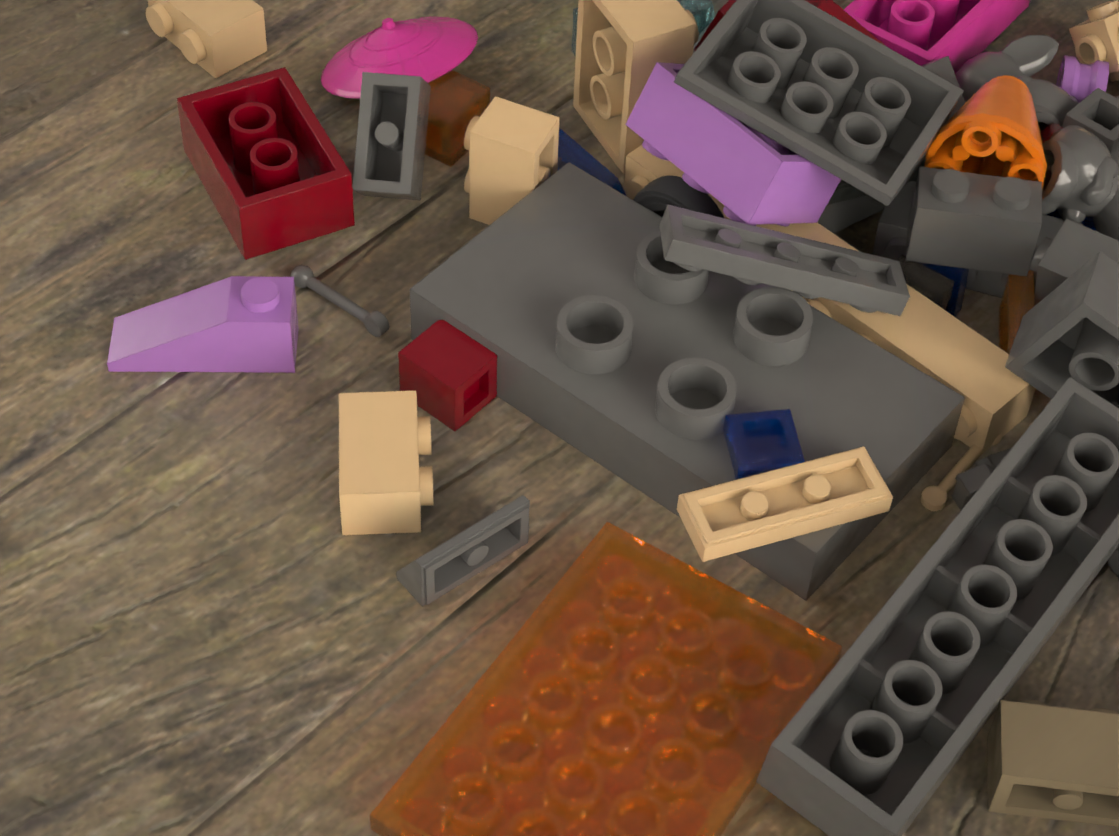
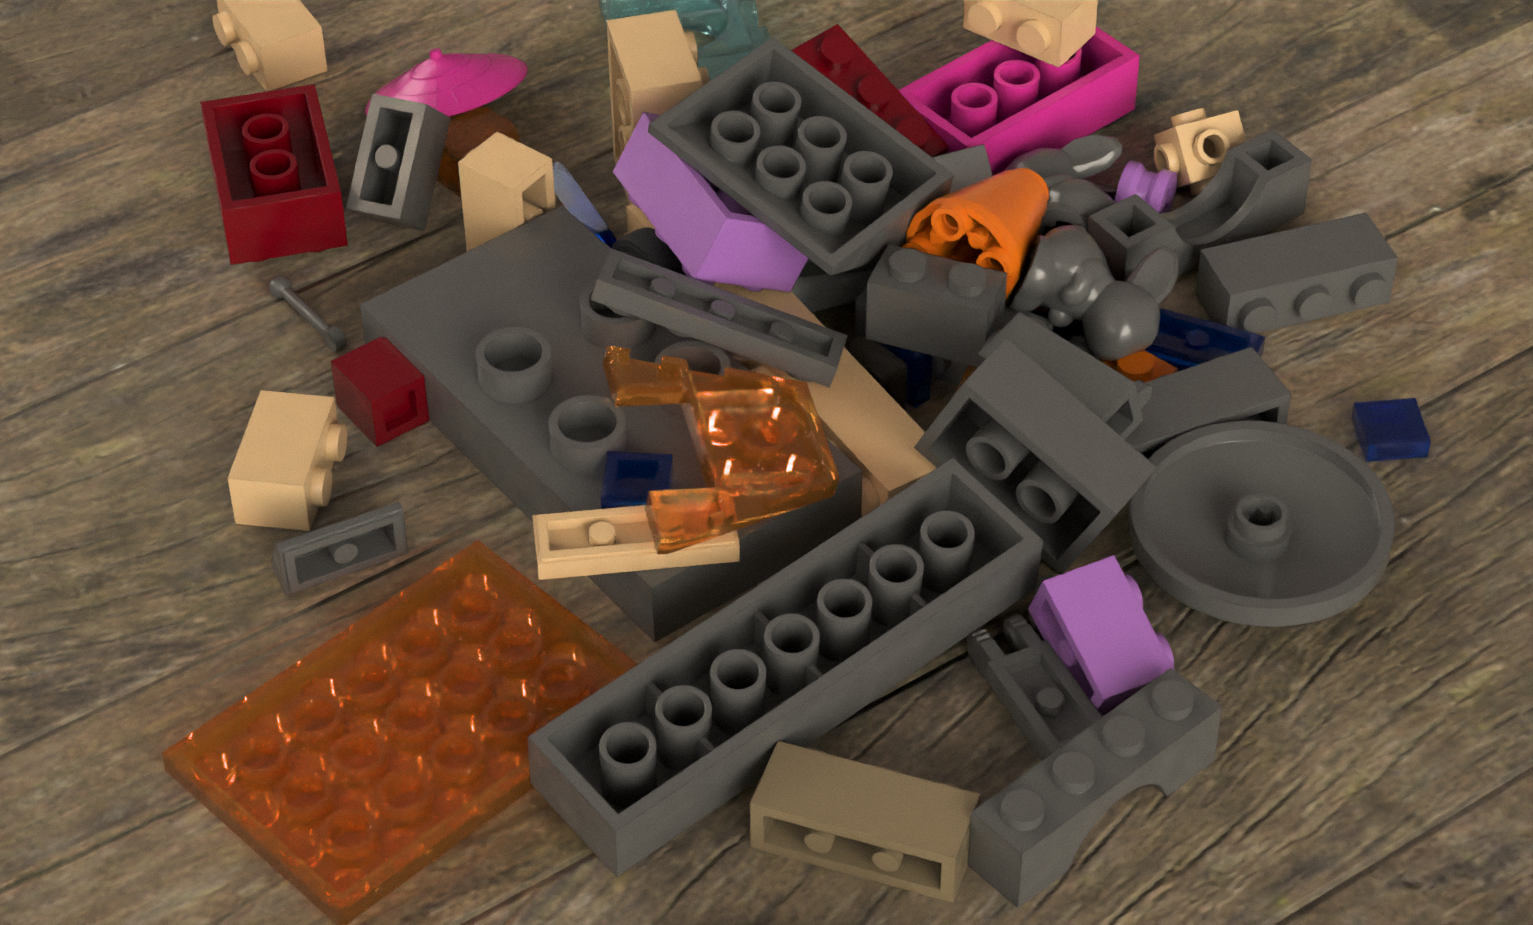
camera: 15 degrees right, 5 degrees down
medium lavender slope [107,276,299,373] -> none
none -> clear orange wing [602,346,840,555]

